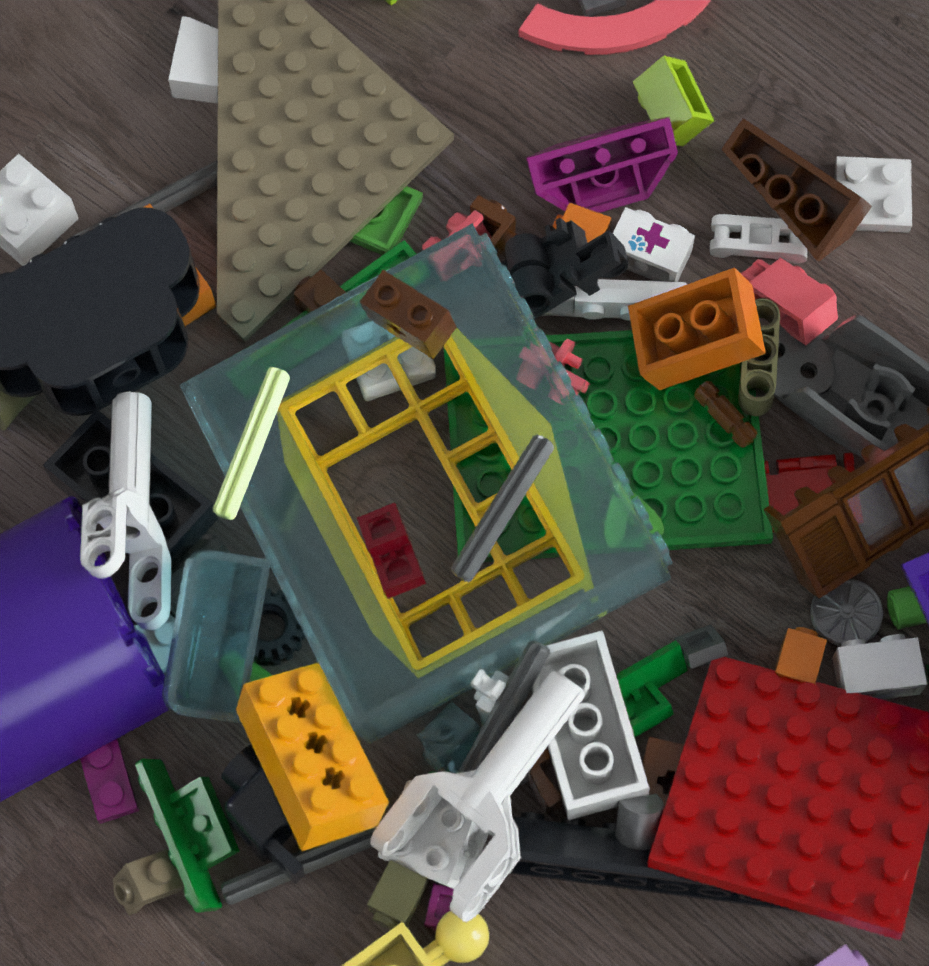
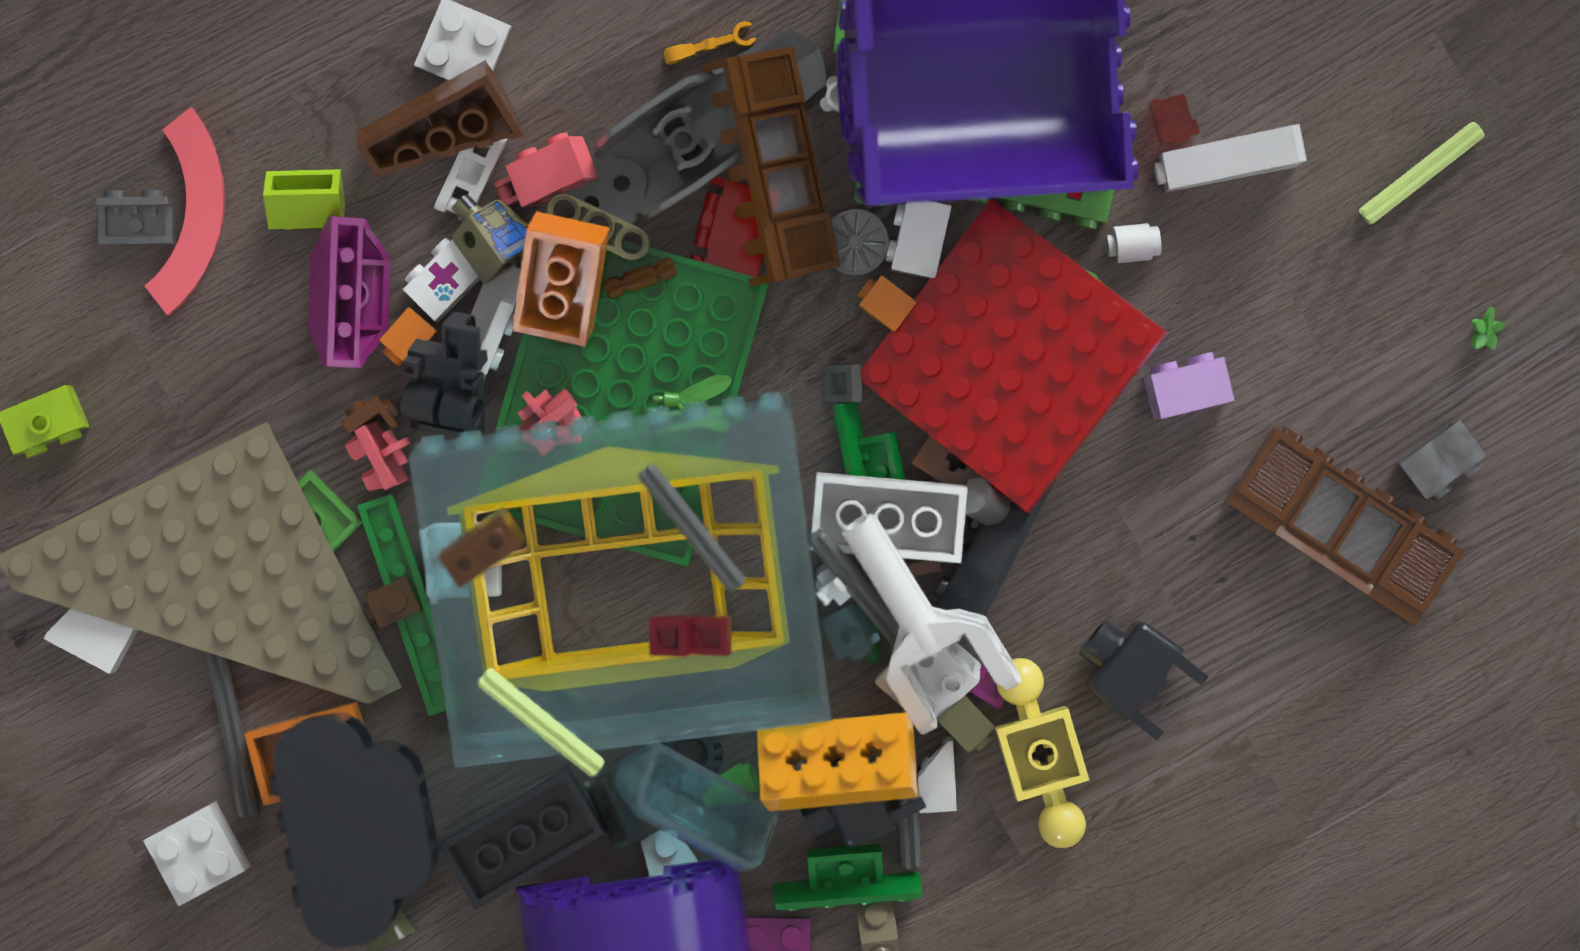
camera: 70 degrees left, 20 degrees up
white piece [80,391,171,631] -> none
none -> olive torso [452,194,529,284]
none -> white slope [917,736,957,813]

